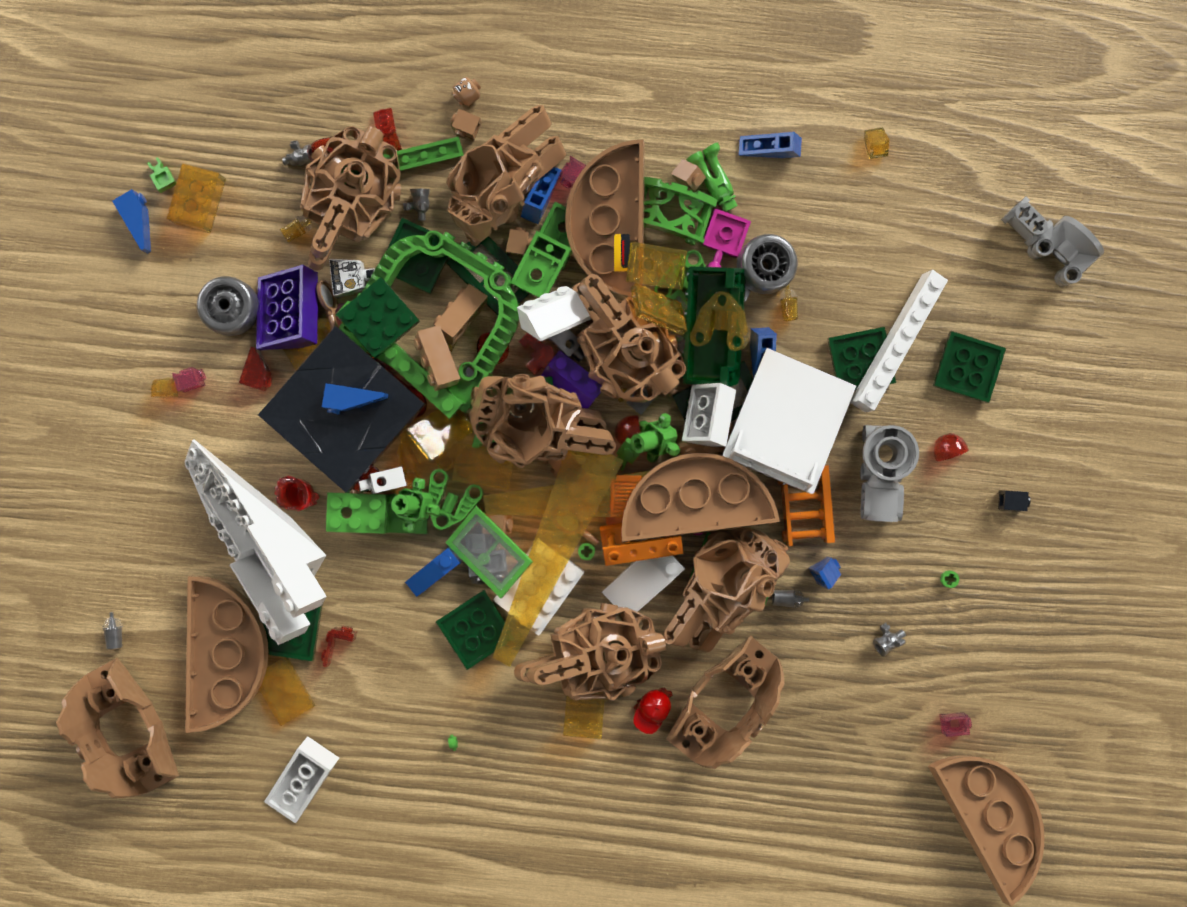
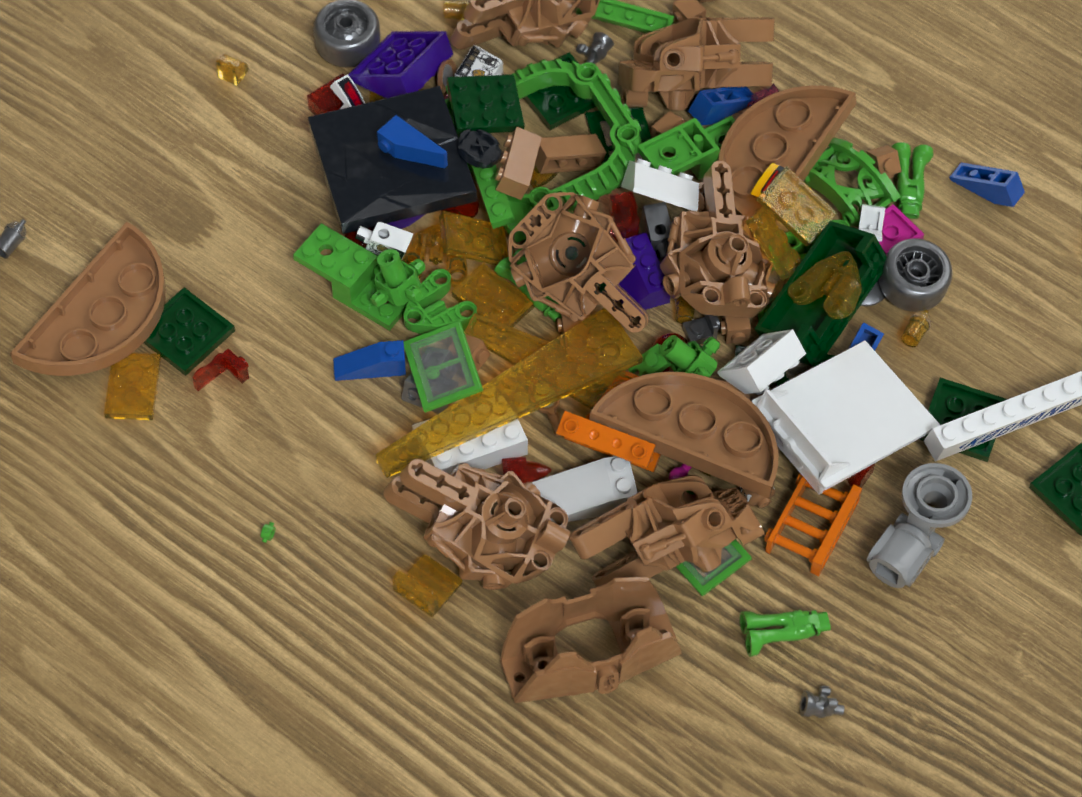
camera: 35 degrees right, 30 degrees down
clear pink window [172,367,206,393] -> none
white piece [185,440,327,645] -> none
white slope [264,737,339,823] -> none
clear red hair [274,475,320,511] -> none
dark green plate [436,589,516,670] -> none
bright green bush [578,543,595,560] -> none
red hair [633,687,673,735] -> none
flat silver piece [772,589,809,609] -> none
blue slope [808,557,841,589] -> none
clear red helmet [934,433,969,462] -> none
bright green bush [940,571,959,588] -> none
black brick [998,490,1031,511] -> none
none -> slope [330,75,365,109]
none -> black tile [456,129,502,168]
none -> clear red plate [502,457,551,483]
none -> bright green piece [740,610,831,657]
none -> white bracket [859,204,885,241]

